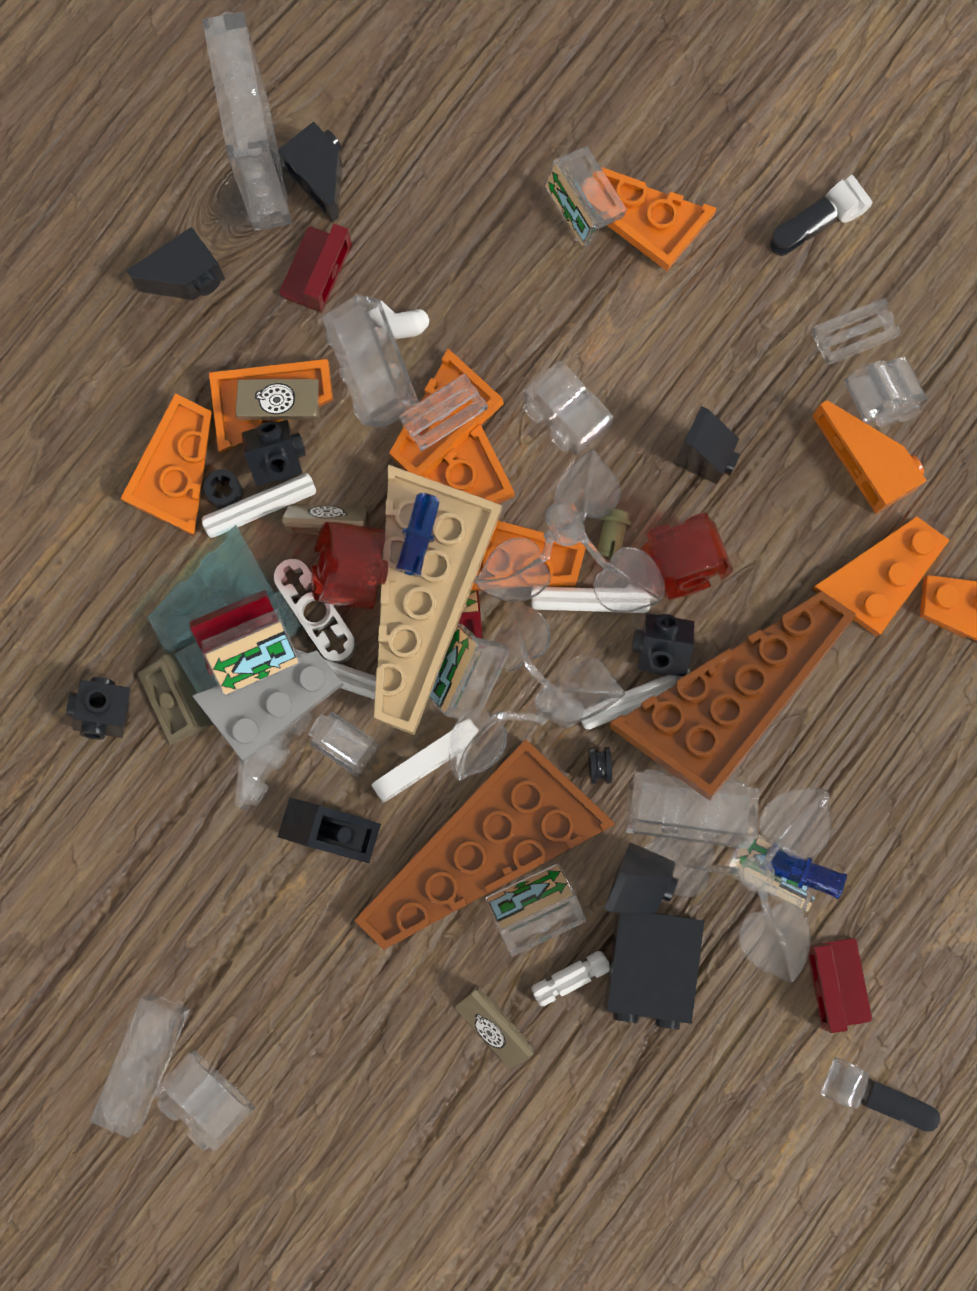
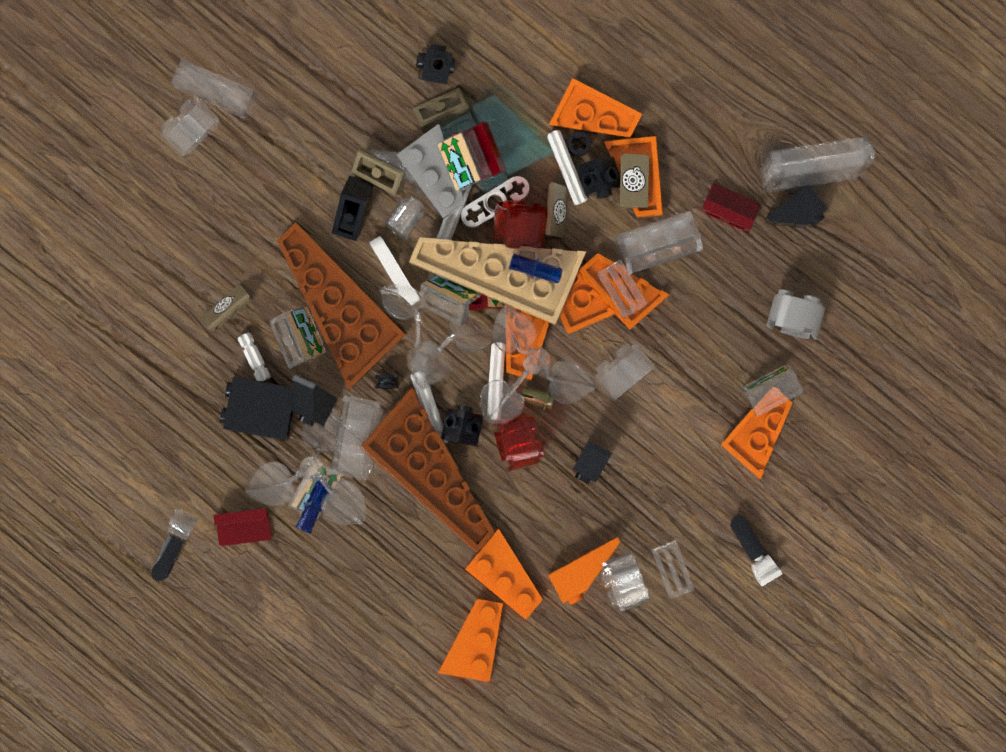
camera: 90 degrees right, 5 degrees up
black slope [127,227,225,300] -> none
white arm [369,301,429,339] -> none
none -> dark tan slope [351,149,405,195]
none -> light grey brick [766,289,826,340]

